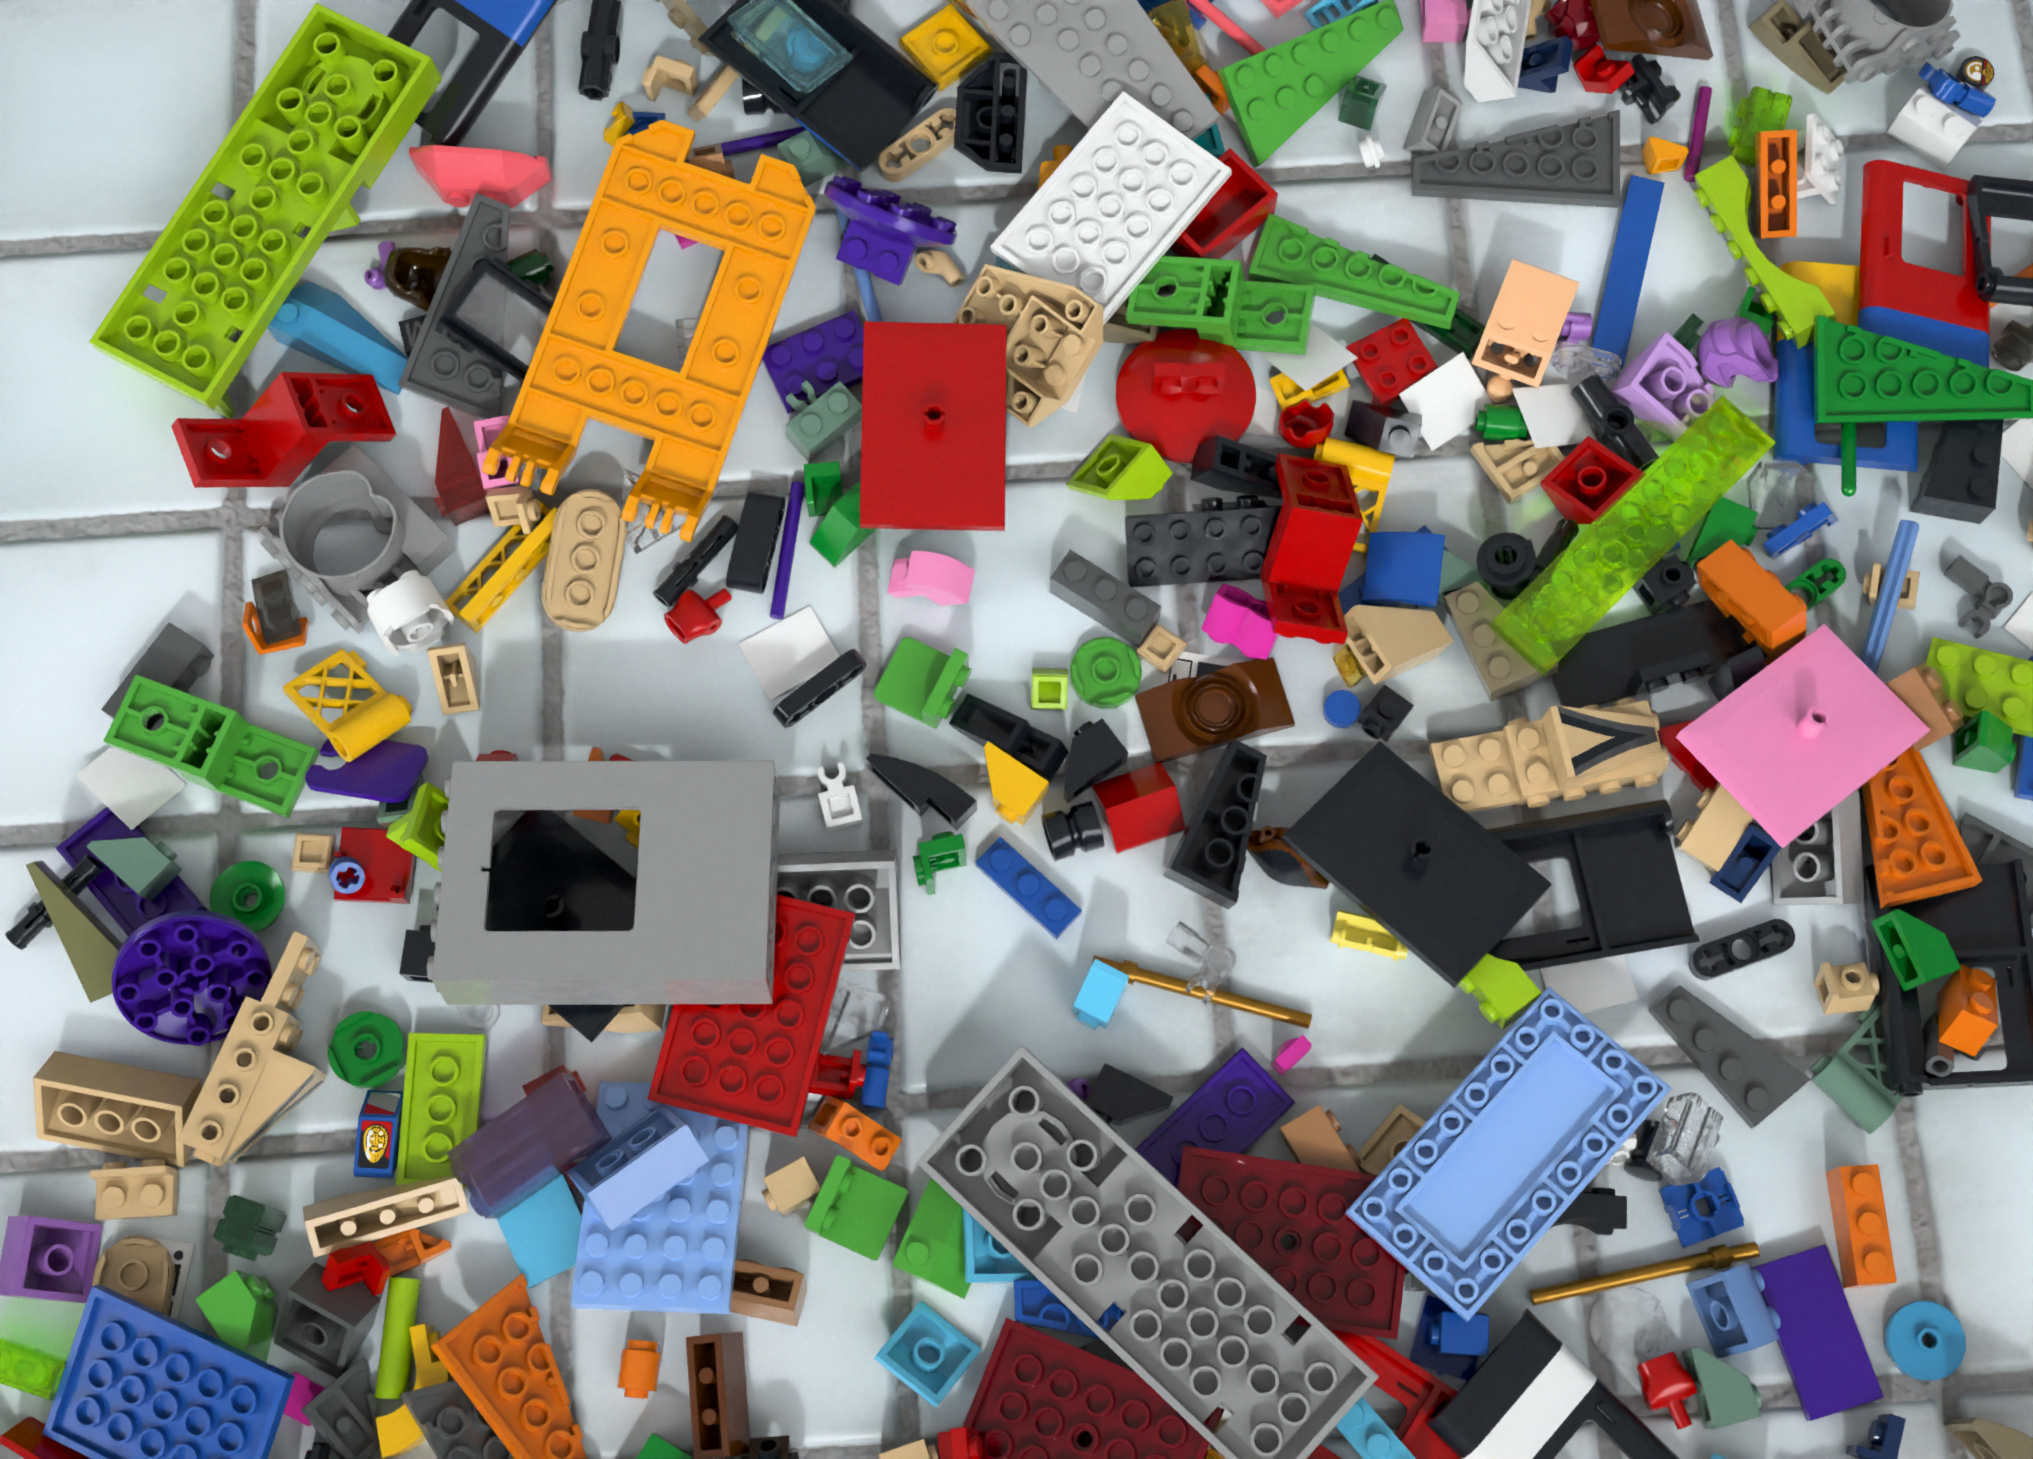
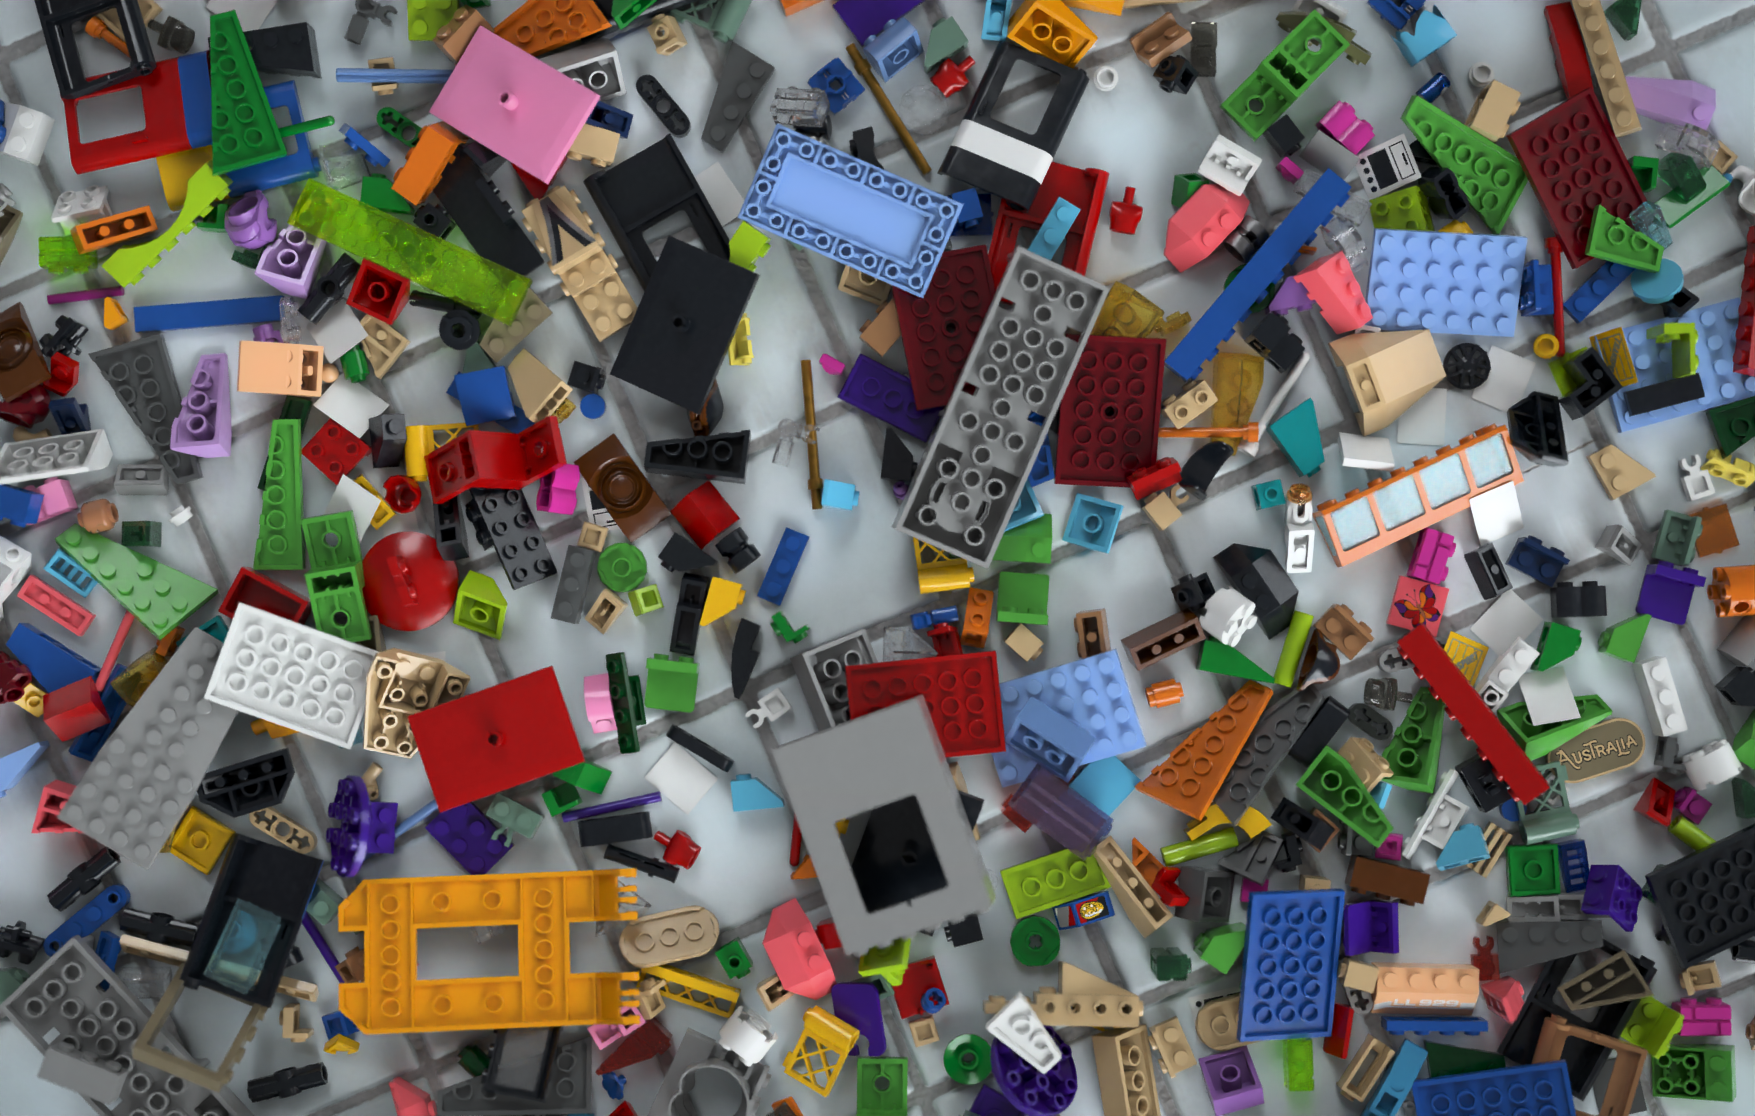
camera: 105 degrees left, 15 degrees up
none -> nougat head [77,499,119,534]
none -> lavender wedge [170,353,232,458]
none -> tan slope [584,589,628,635]
none -> blue plant [602,1071,627,1100]
none -> dark green bracket [606,652,647,754]
none -> green brick [715,937,753,979]
none -> medium azure slope [731,774,785,812]
none -> coral wedge [762,898,837,1000]
none -> yellow piece [913,537,975,594]
none -> white wing [986,991,1061,1074]

